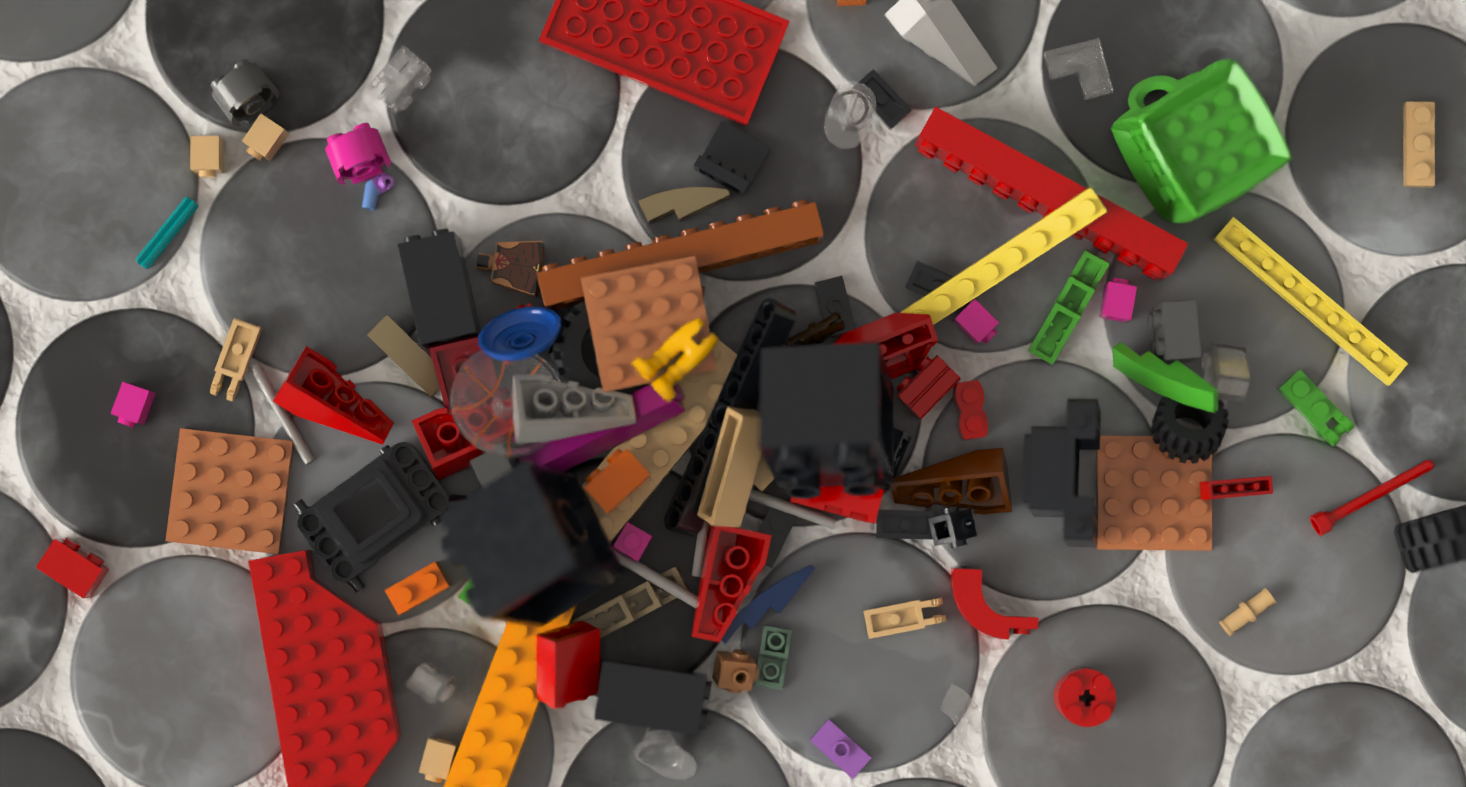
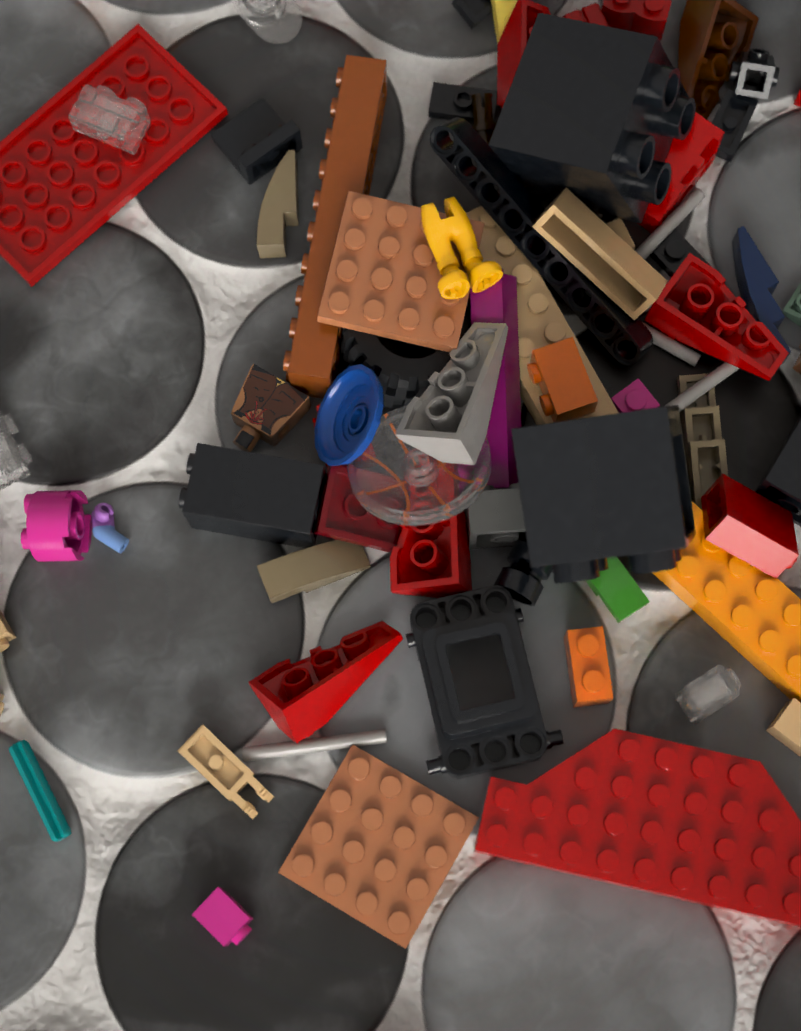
camera: 65 degrees left, 10 degrees down
none -> clear brick [69,84,151,155]

